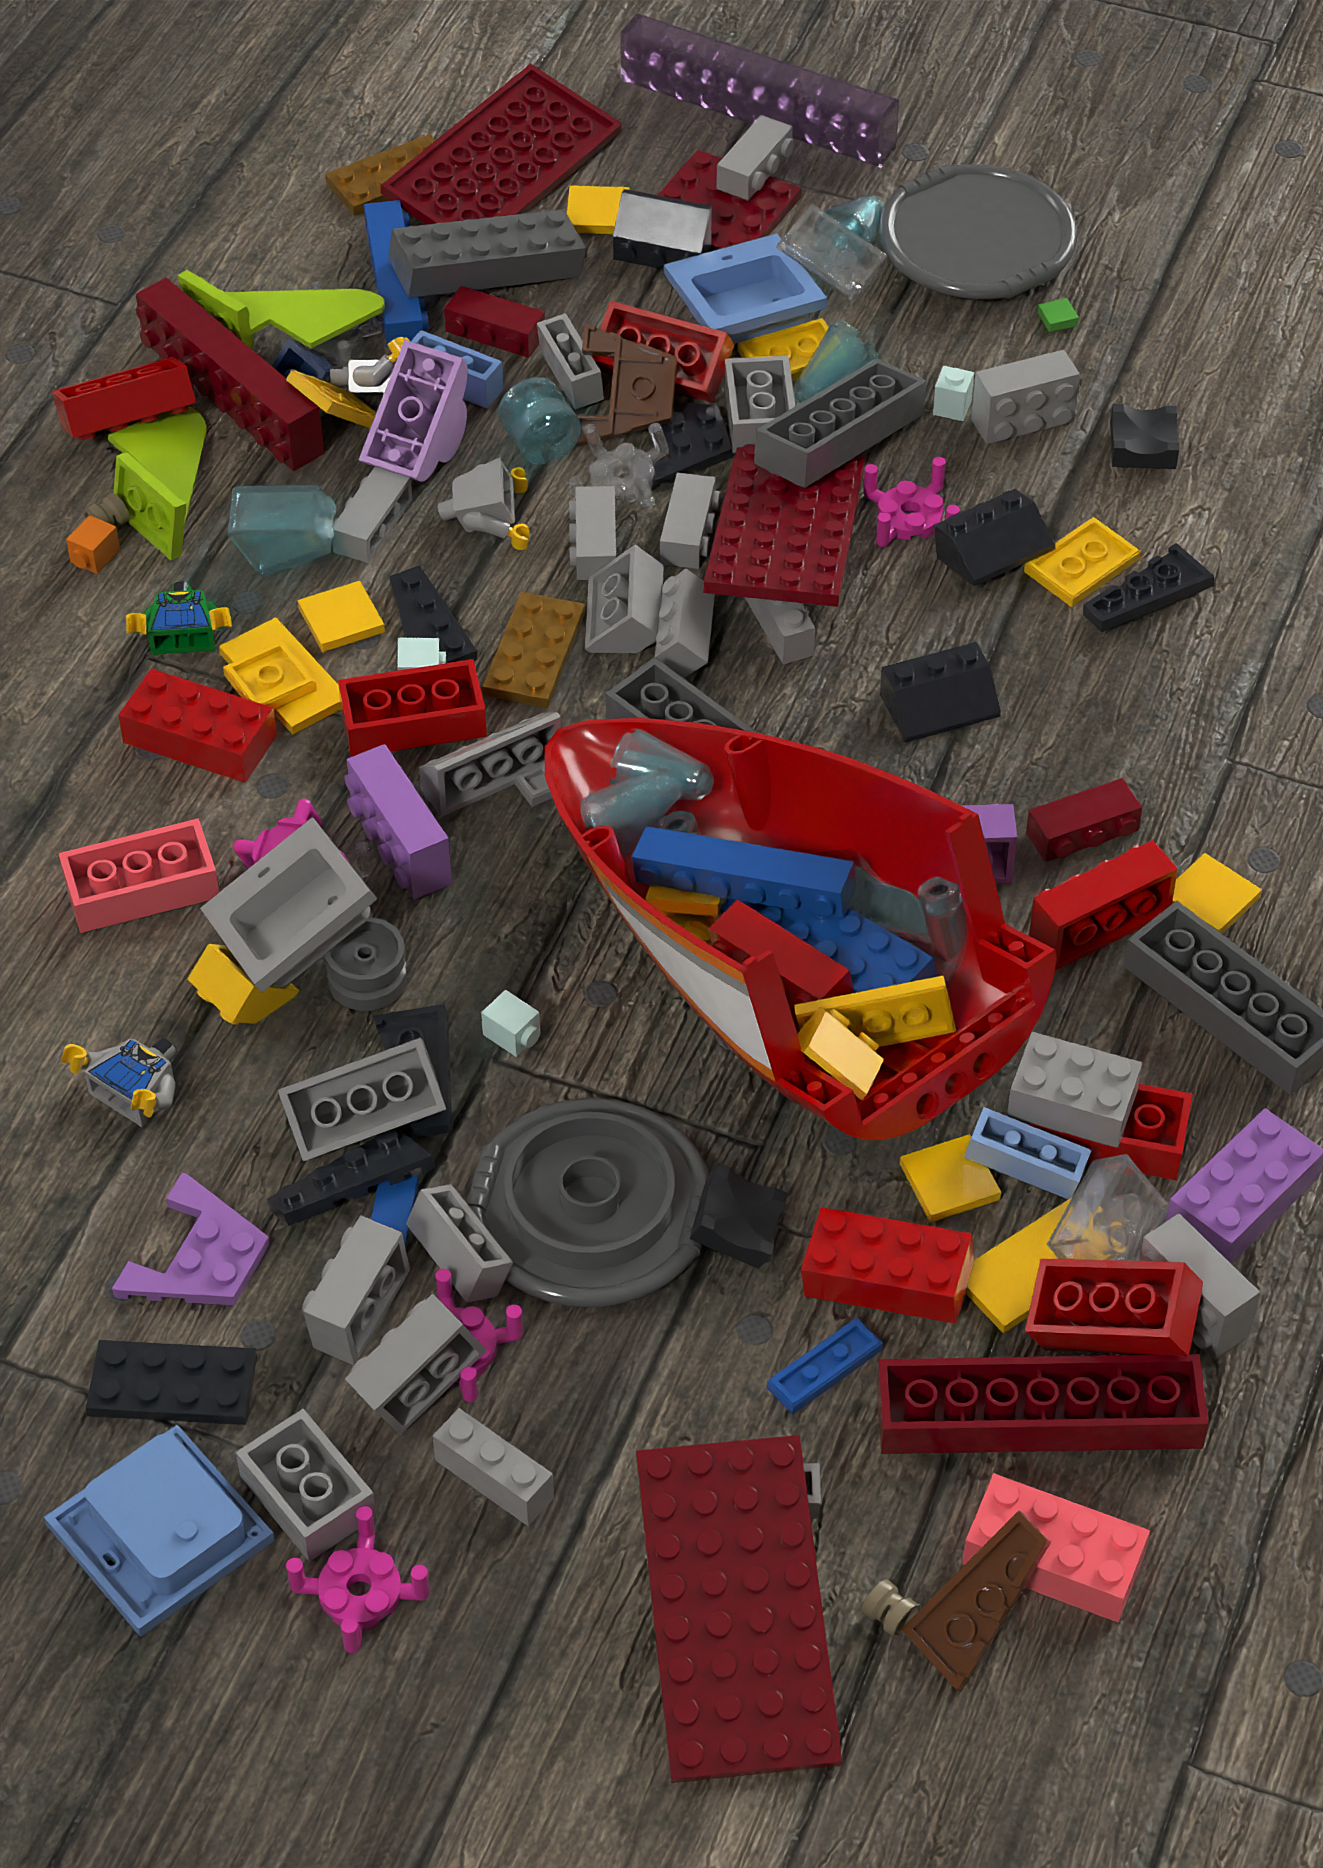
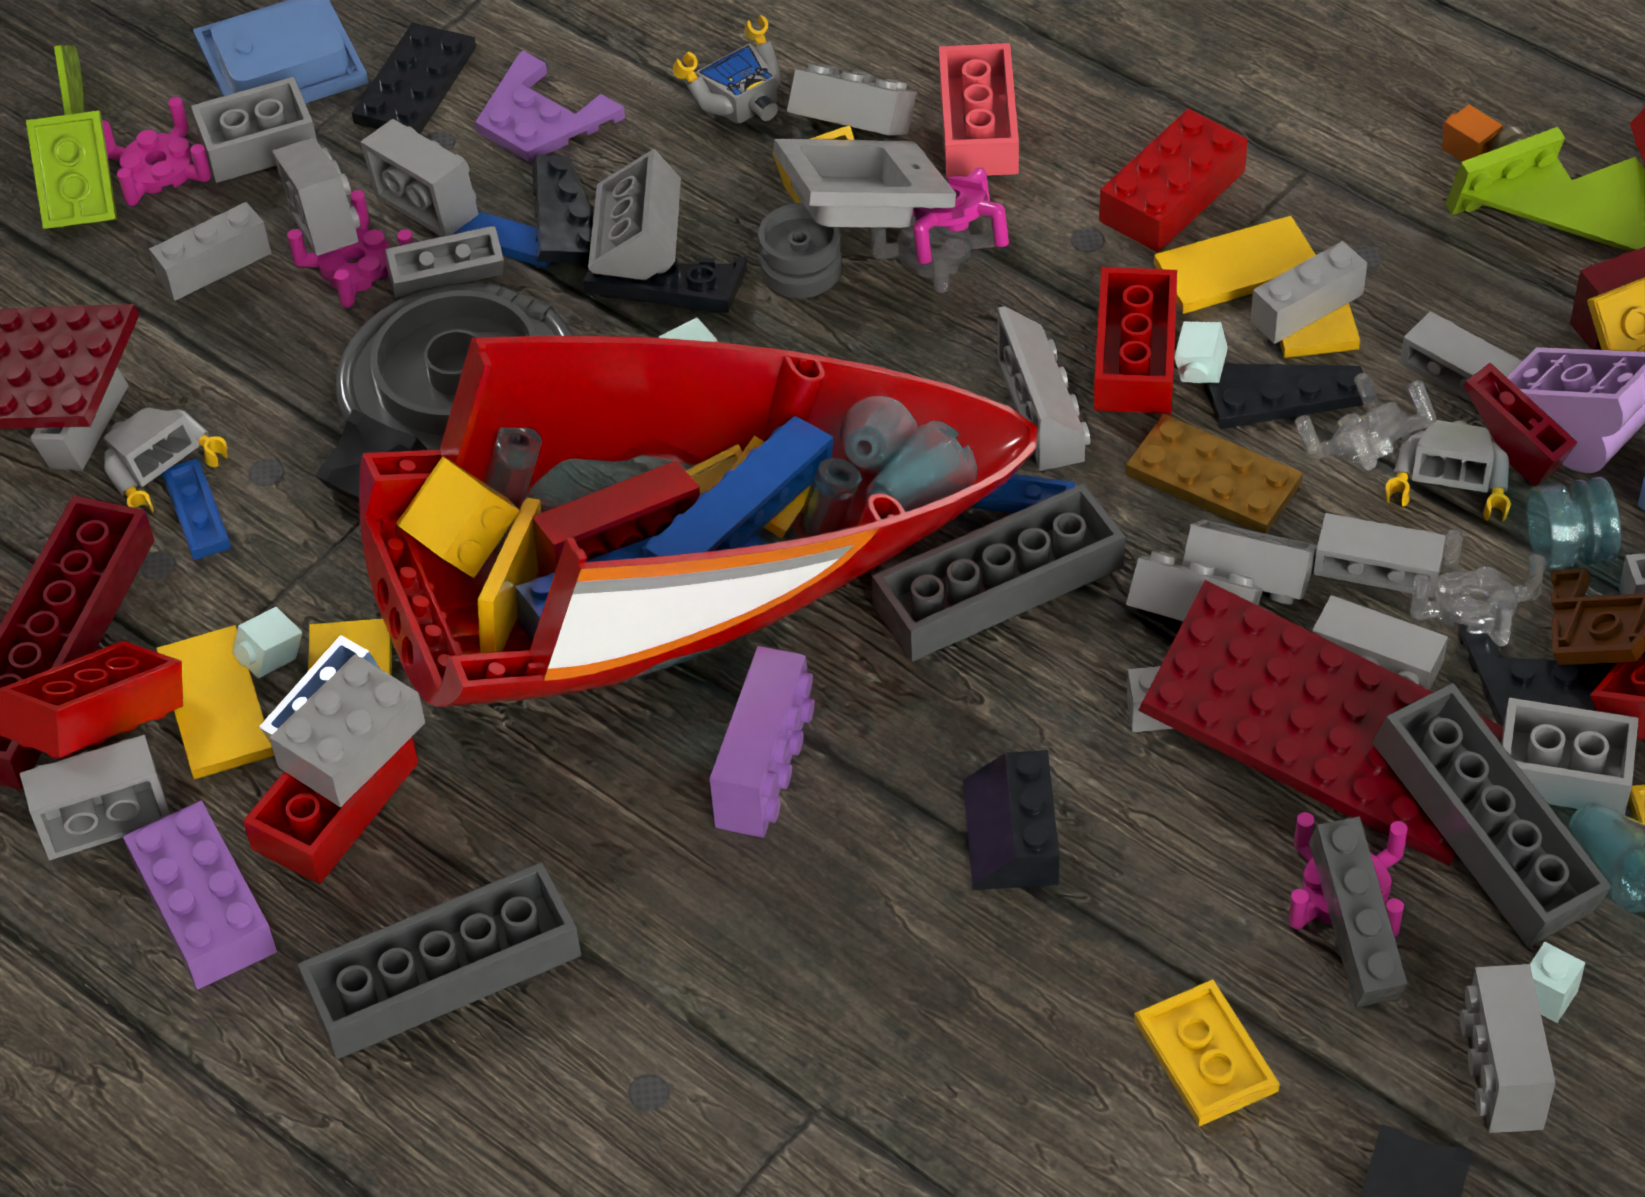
camera: 110 degrees right, 0 degrees up
torso [126,581,232,655] -> none
yellow tile [223,640,317,709] -> none
clear light blue slope [227,485,336,577] -> none
medium lavender brick [345,744,452,900] -> none
red brick [801,1207,974,1324] -> none
black slope [934,489,1056,586] -> none
dark red brick [1026,778,1143,862] -> none
red brick [1029,840,1178,971] -> none
clear slope [1046,1154,1169,1261] -> none
black wing [1083,543,1214,632] -> none
yellow tile [1172,853,1262,934] -> none
none -> lime piece [26,45,118,229]
none -> light grey torso [104,407,228,513]
none -> light aqua brick [232,607,302,678]
none -> light grey brick [787,64,917,135]
none -> light grey brick [1250,241,1367,344]
none -> clear plate [1295,373,1437,470]
none -> dark grey brick [1309,816,1408,1008]
none -> dark red slope [1463,363,1578,488]

